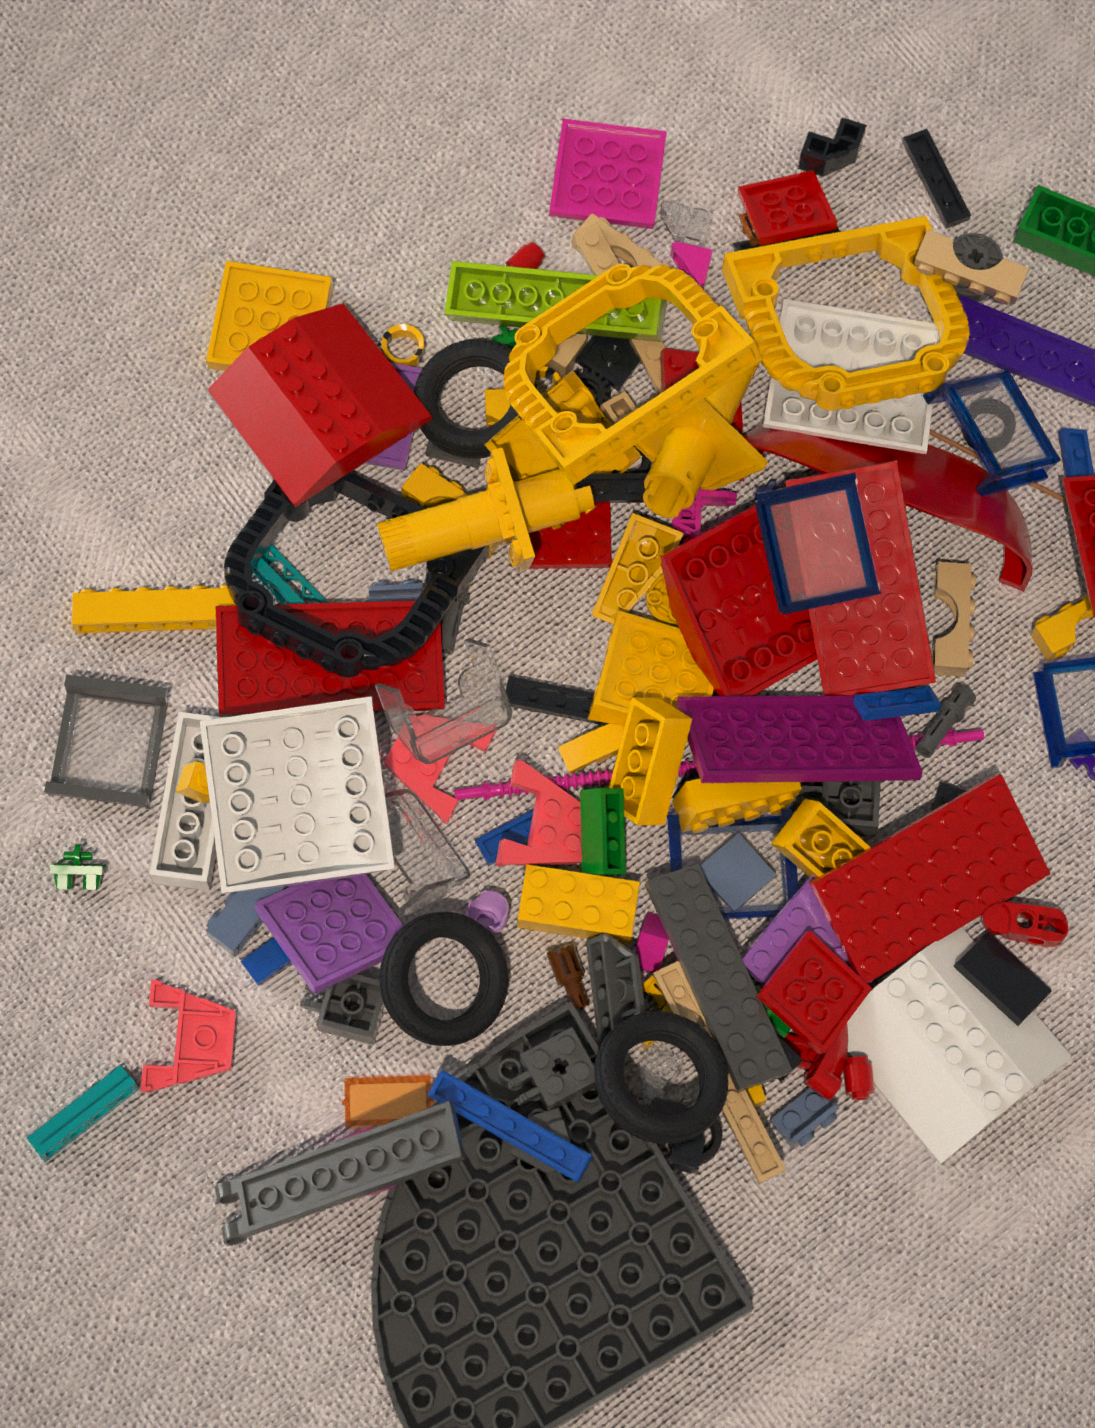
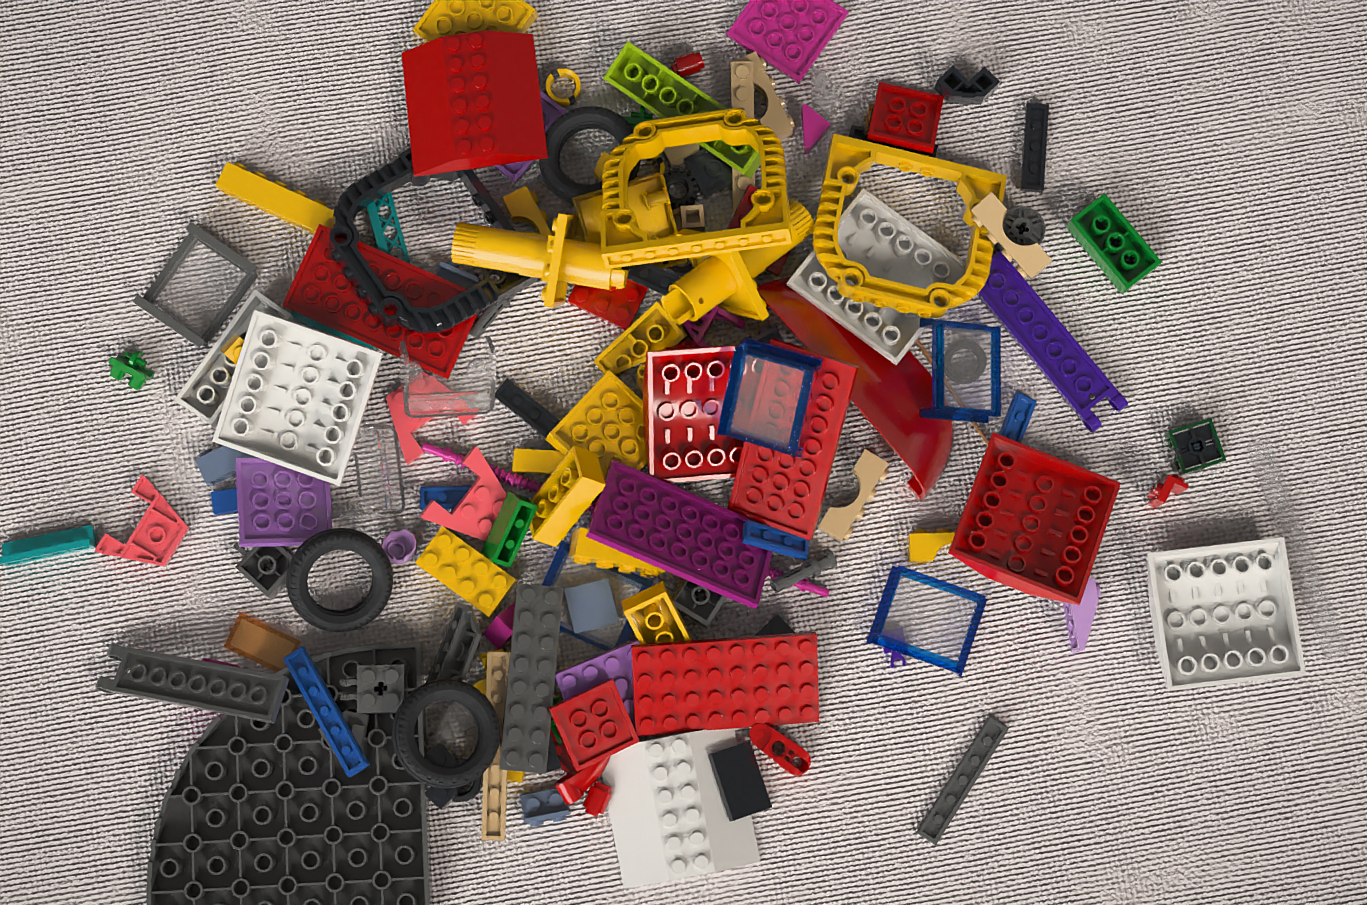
camera: 30 degrees right, 10 degrees up
reddish brown arm [546,944,590,1010] -> none

